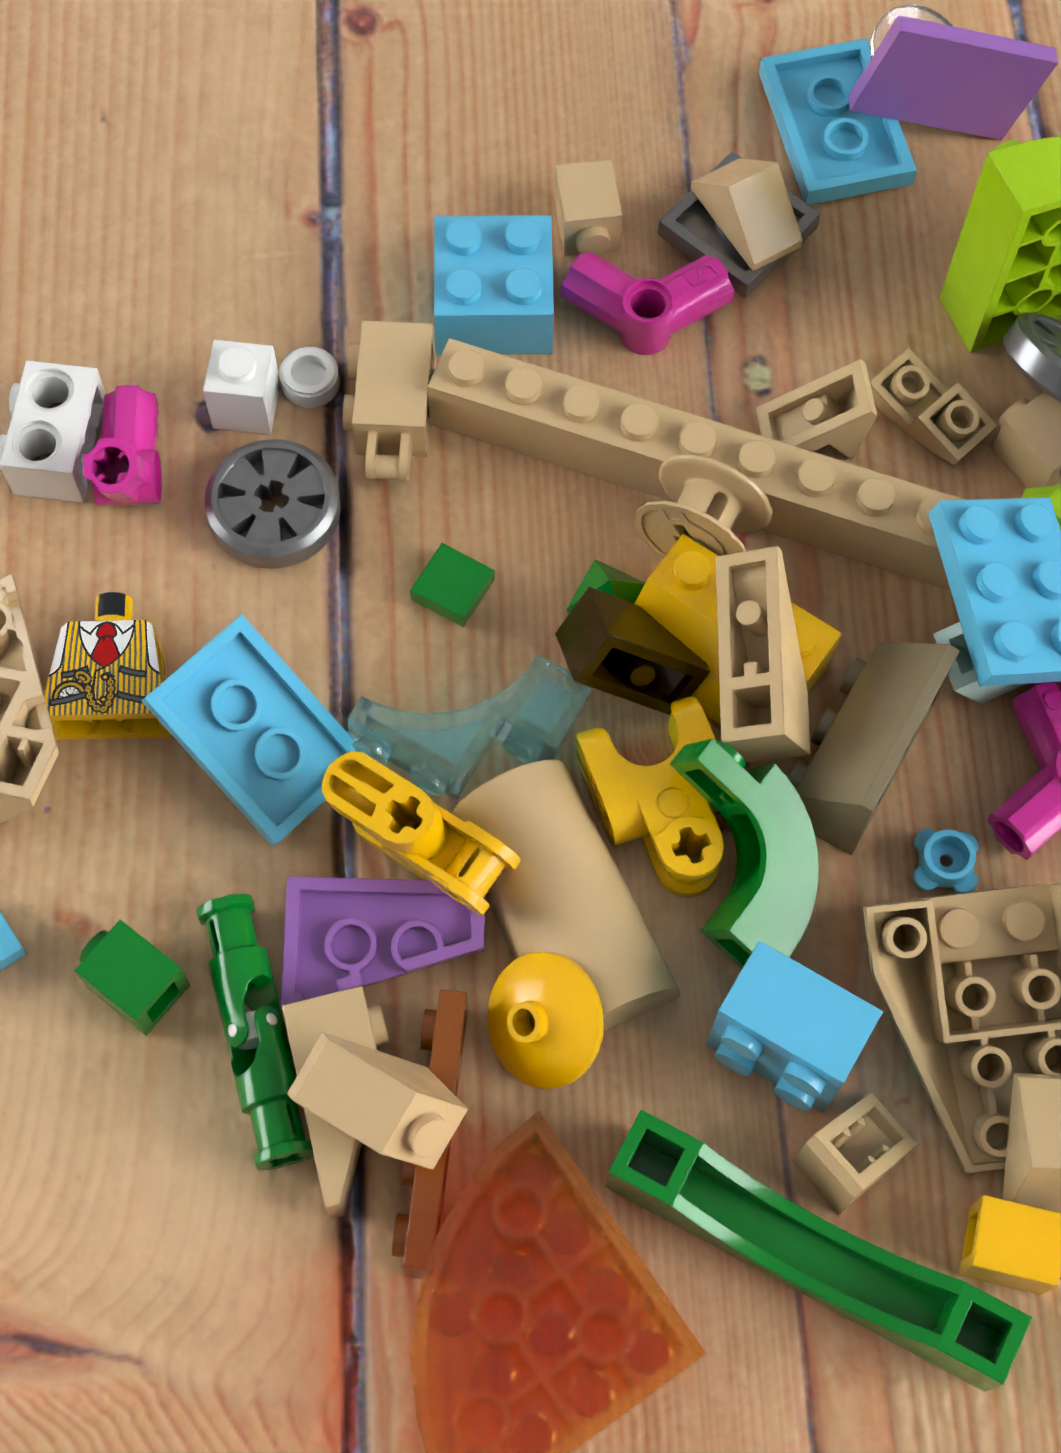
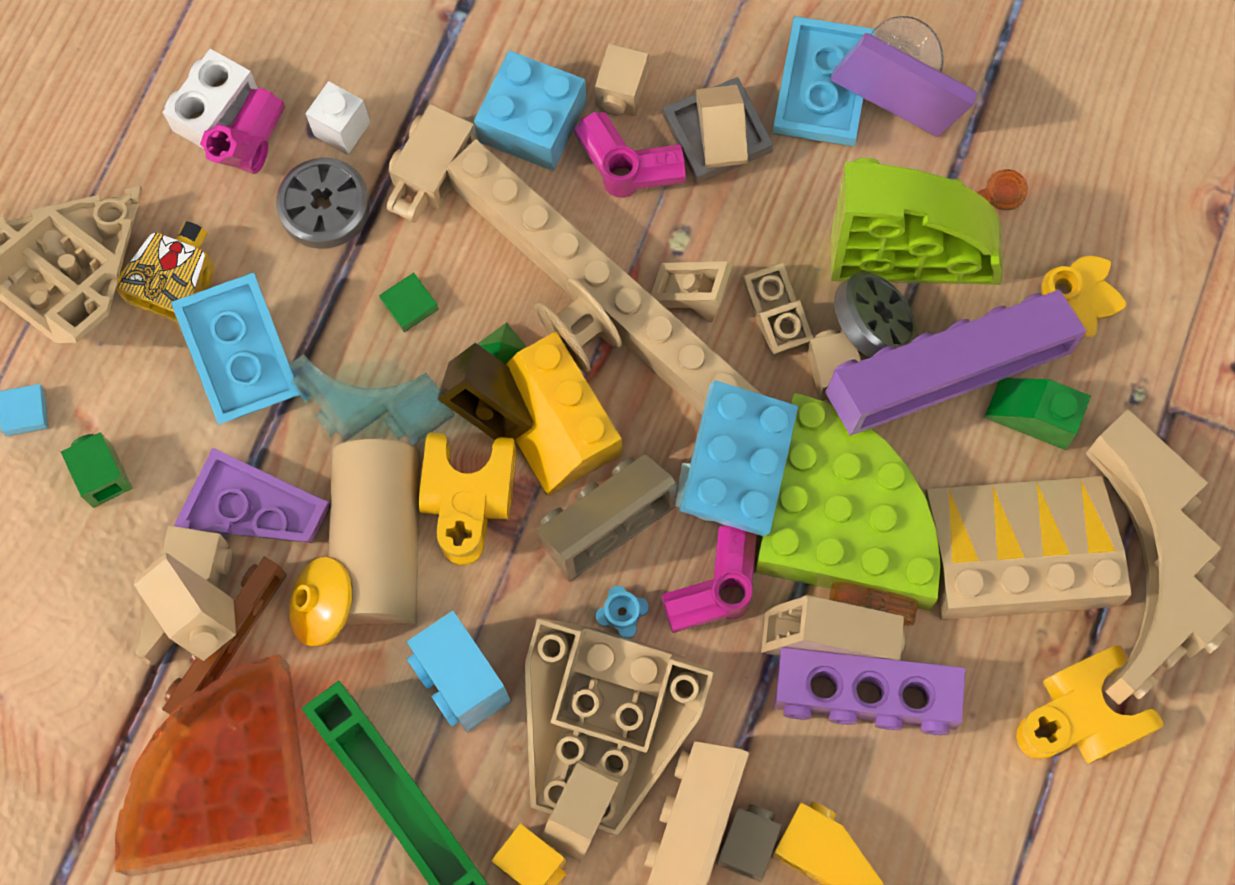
camera: 30 degrees right, 5 degrees up
green piece [196,894,314,1170] -> none
white tile [279,347,340,408] -> none
yellow piece [322,751,521,916] -> none
arch [669,739,819,969] -> none
tan slope [716,546,810,763] -> none
tan slope [793,1092,918,1214] -> none

